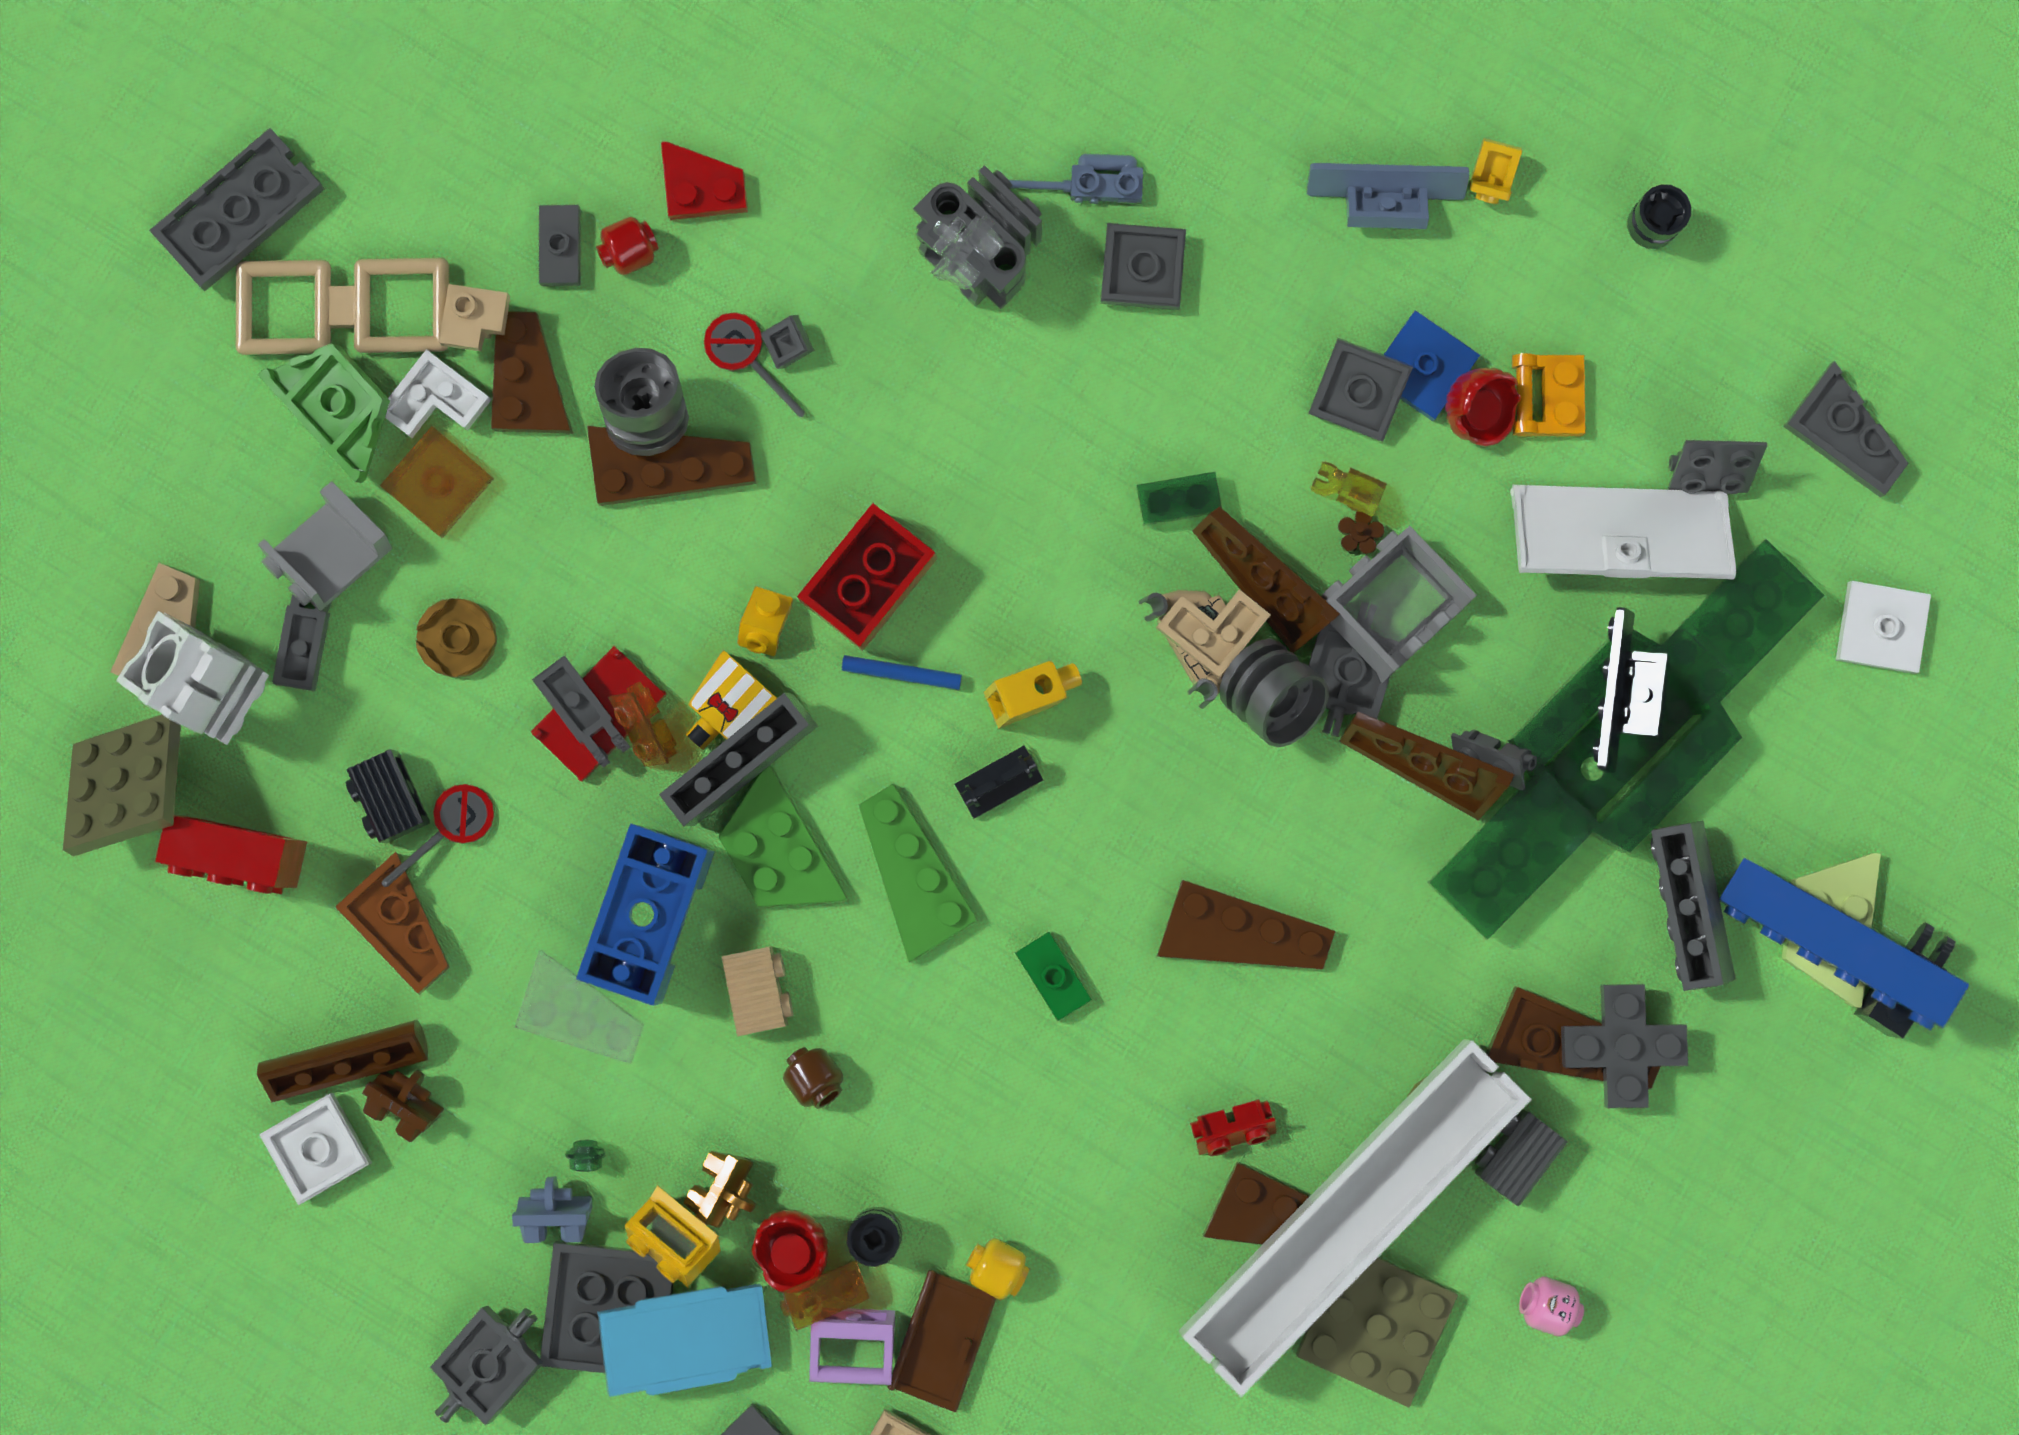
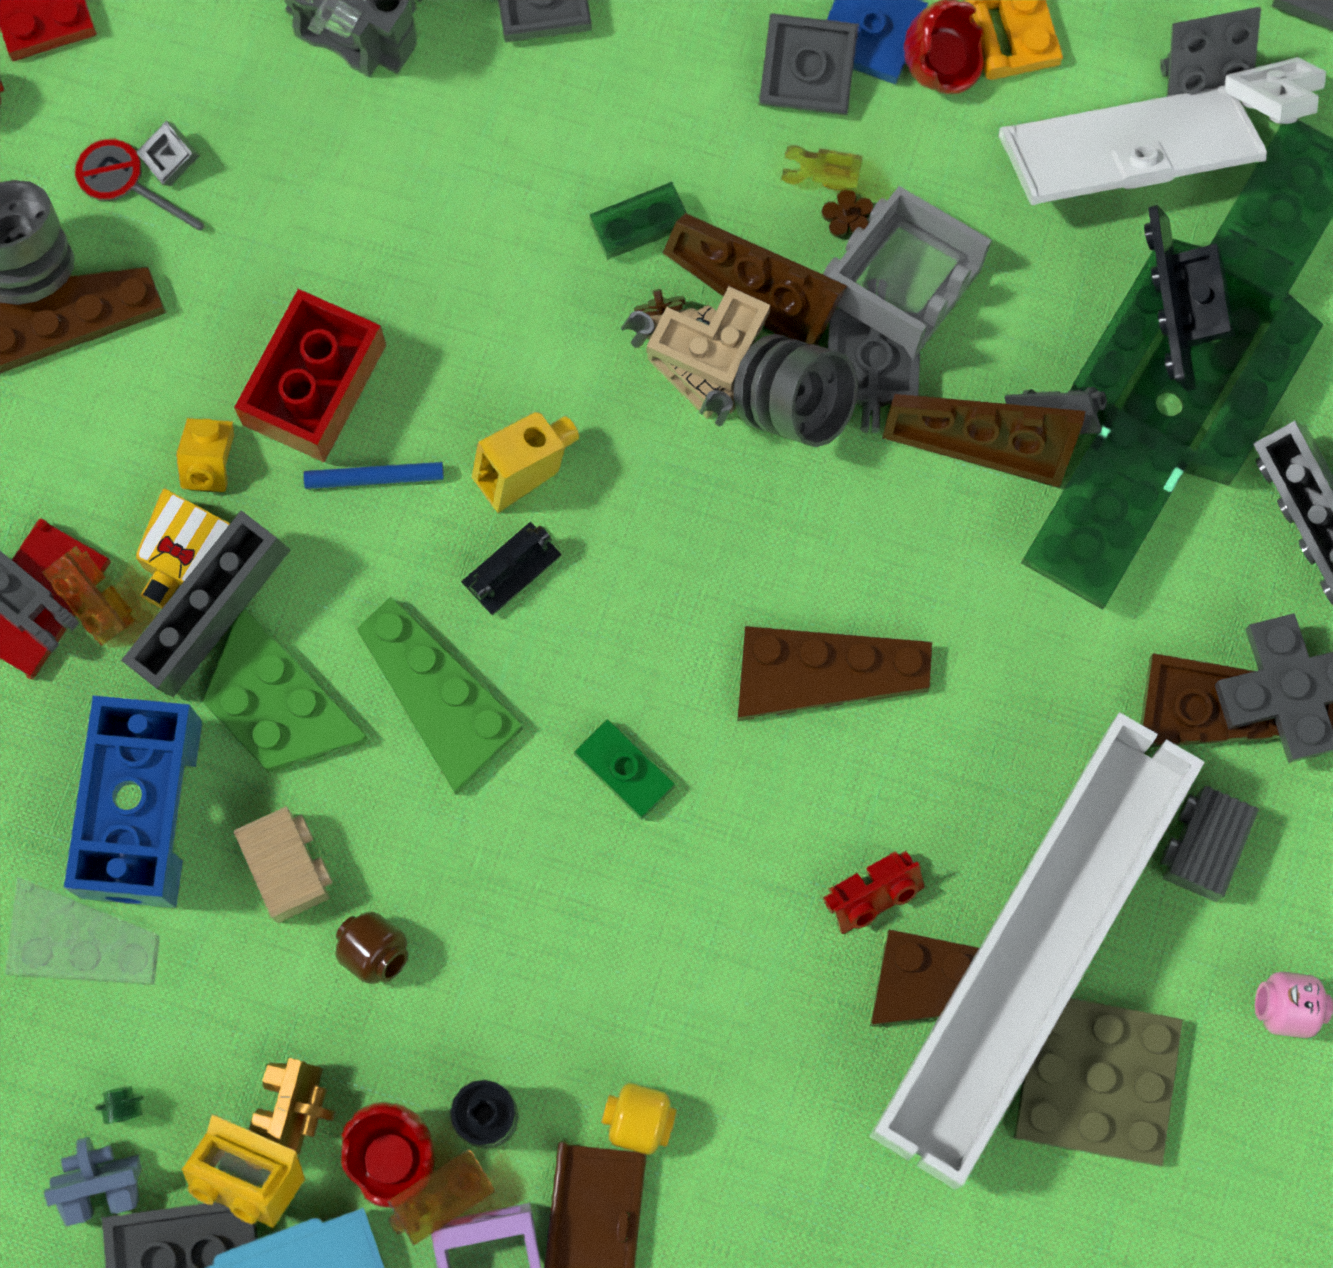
camera: 20 degrees left, 10 degrees down
none -> plant [634,289,686,316]
none -> white plate [1224,57,1326,124]

